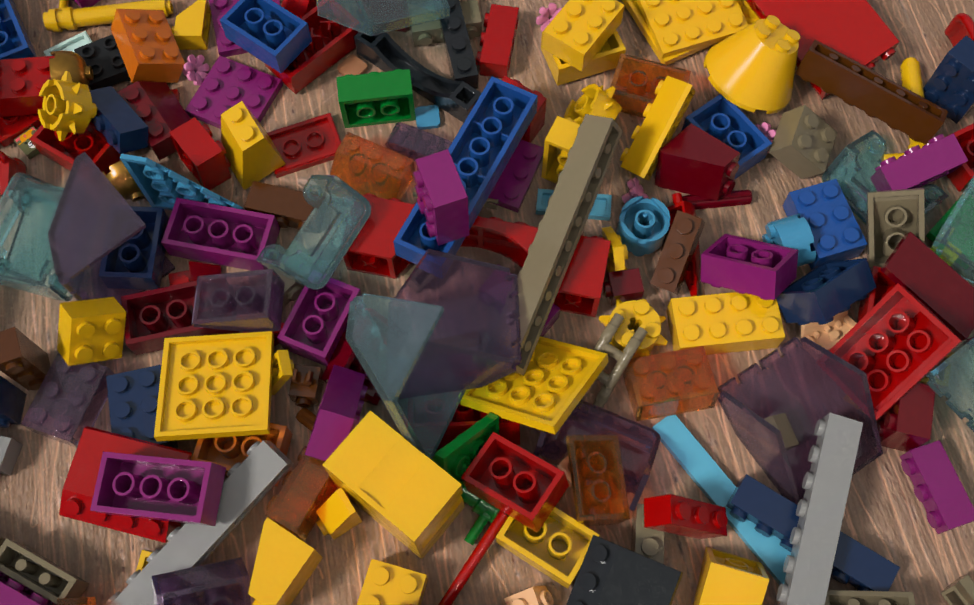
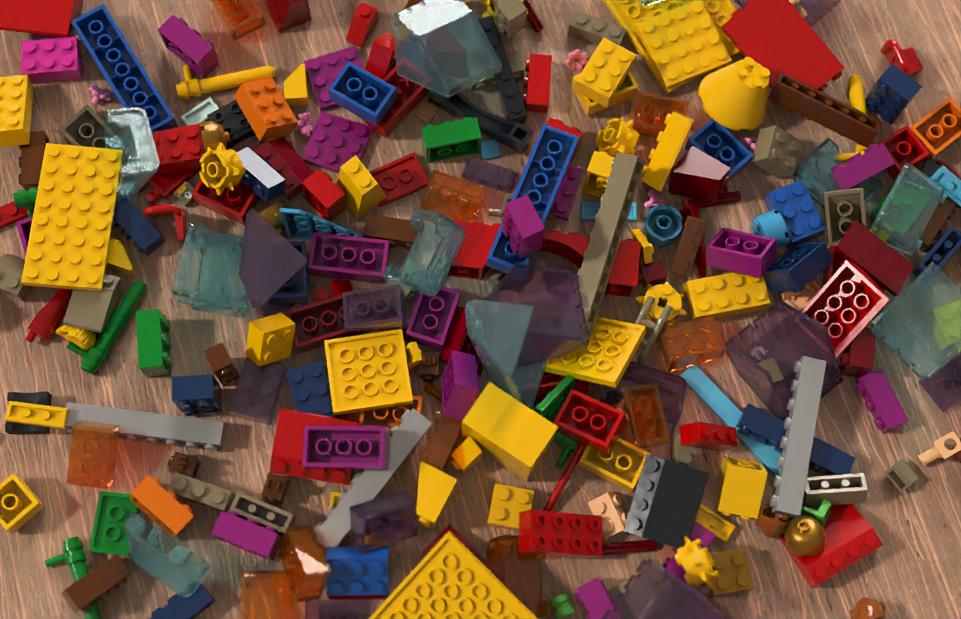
camera: 10 degrees left, 5 degrees up
none -> reddish brown brick [261,472,290,505]

